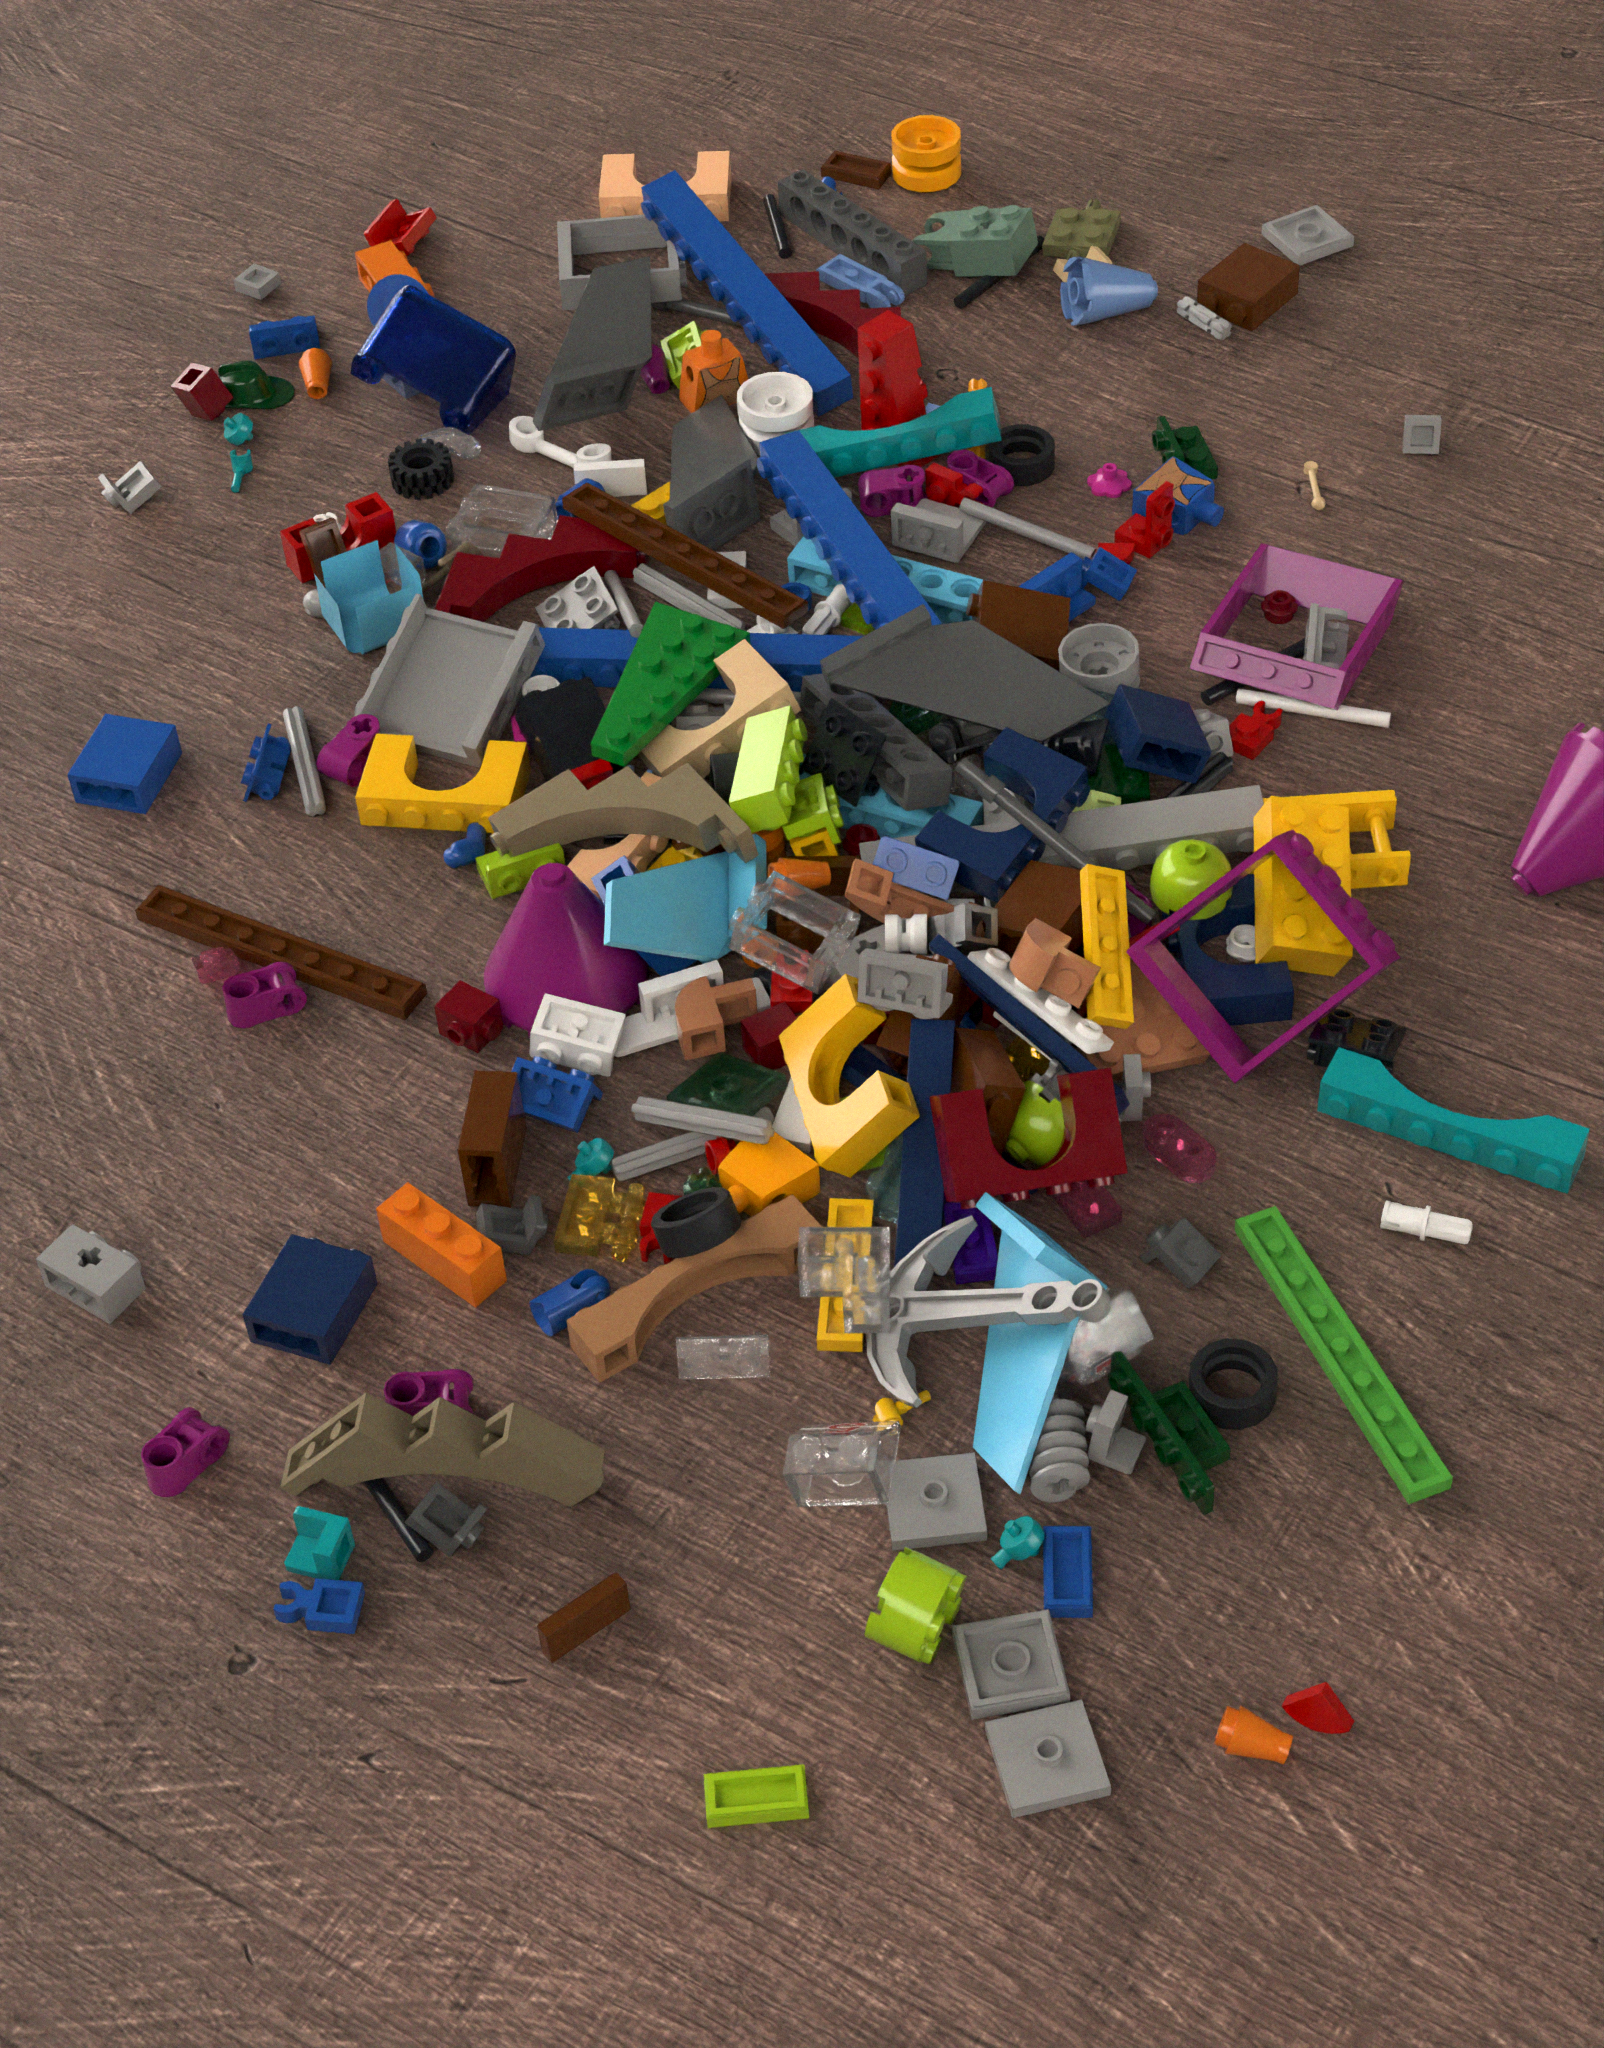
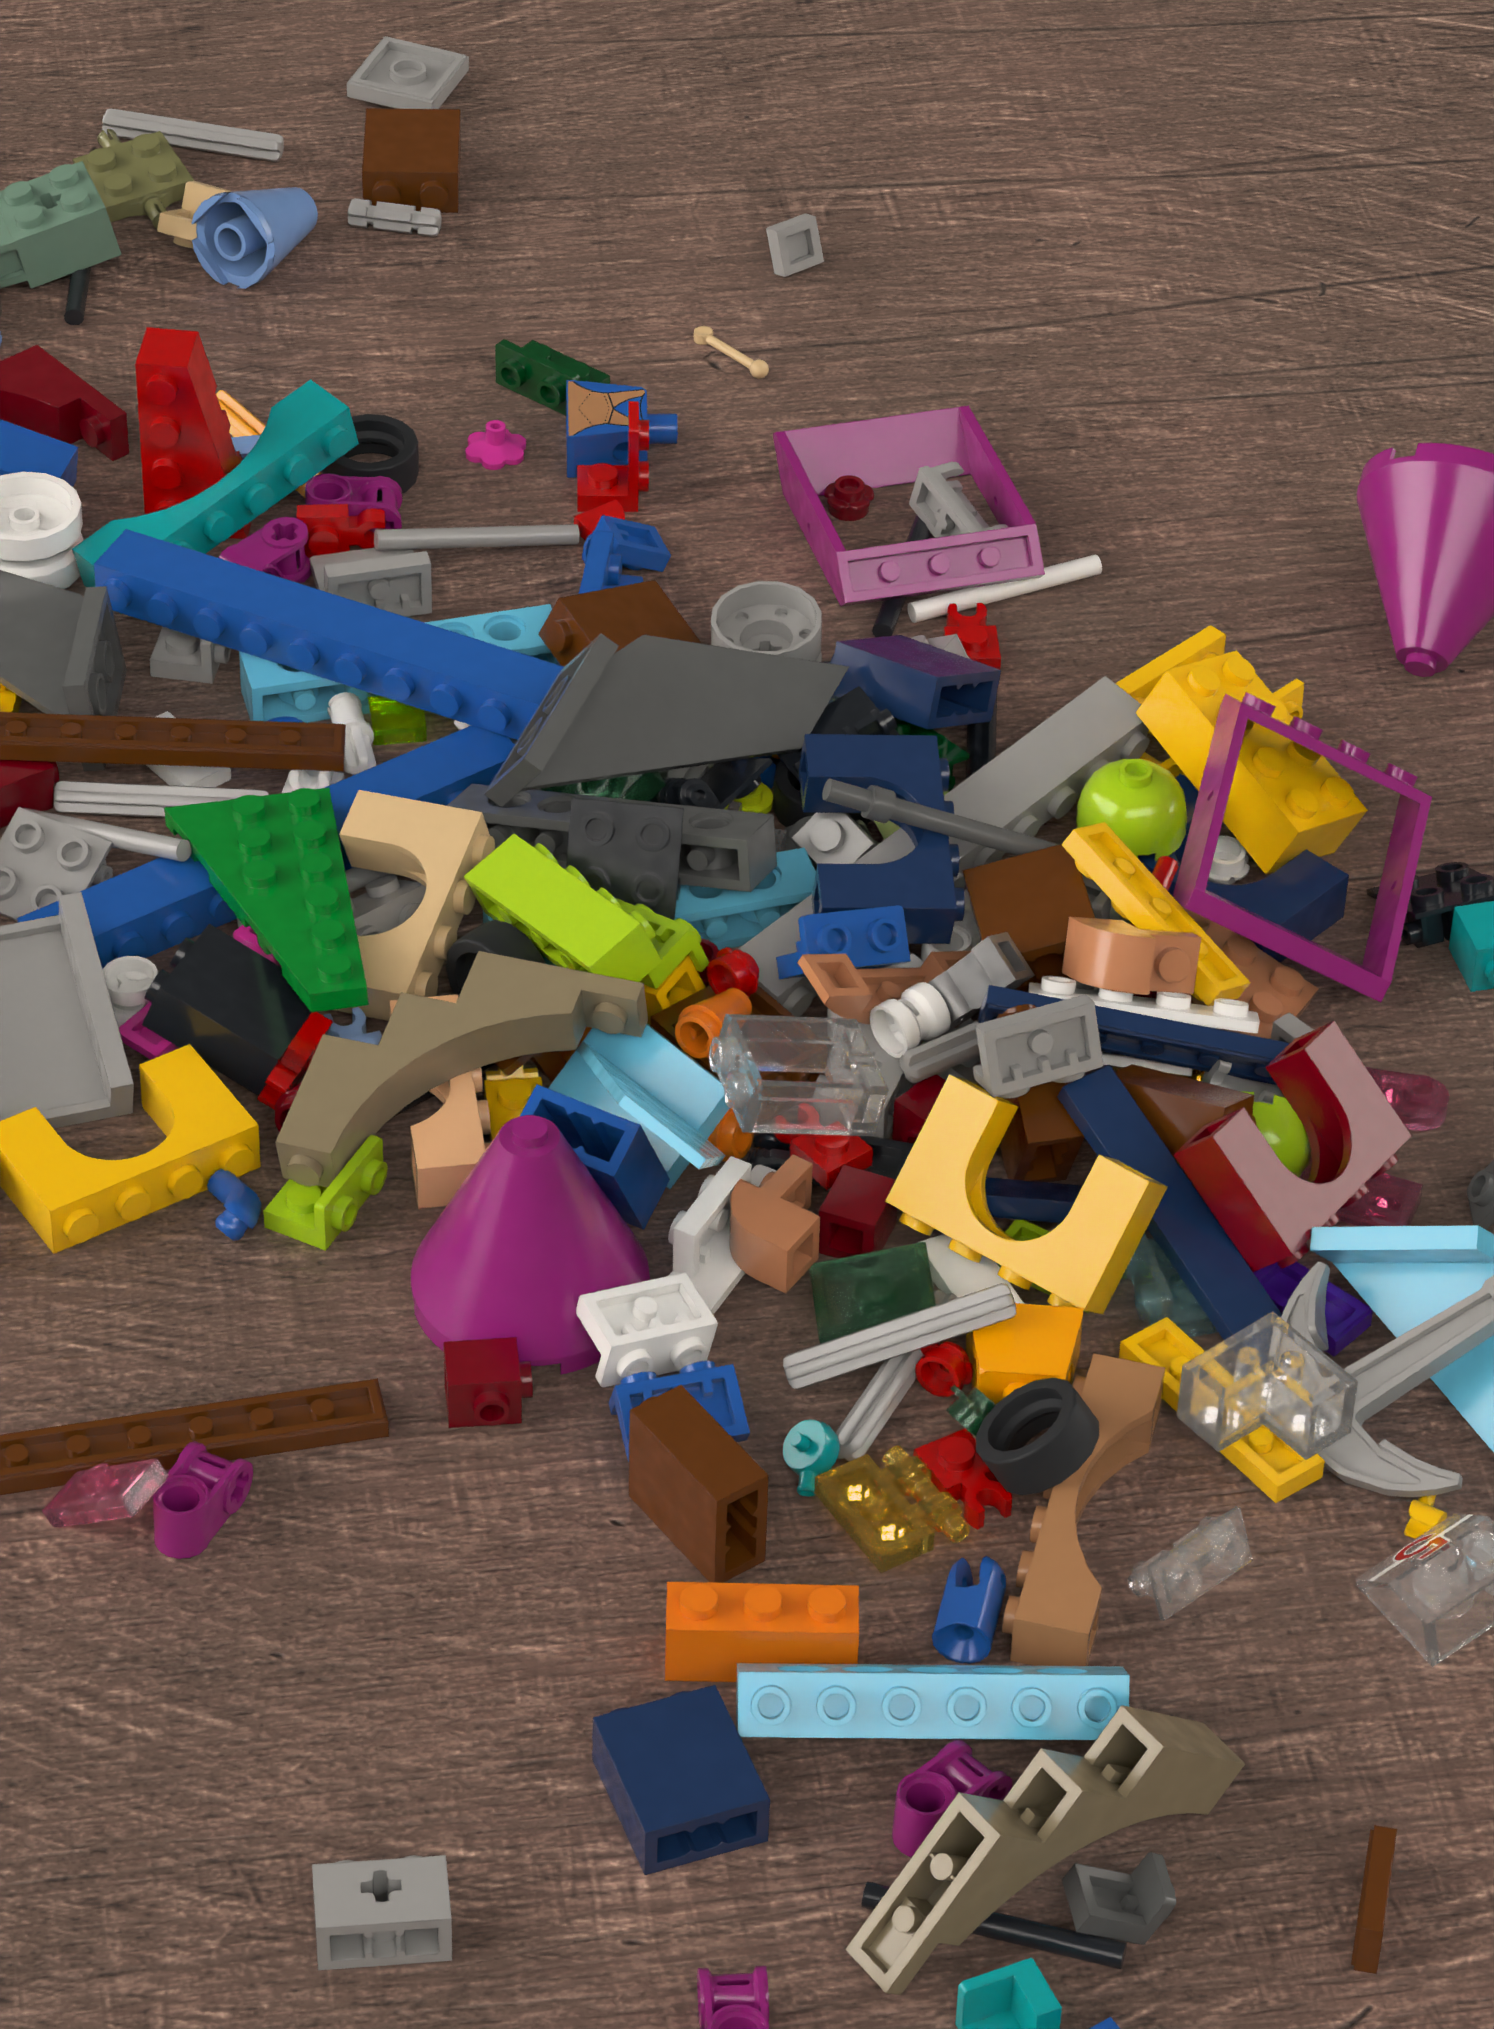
camera: 45 degrees left, 5 degrees down
dark grey bracket [475,1195,548,1256] -> none
none -> light grey axle [102,108,284,162]
none -> red plate [707,947,759,998]
none -> medium azure brick [736,1663,1130,1740]

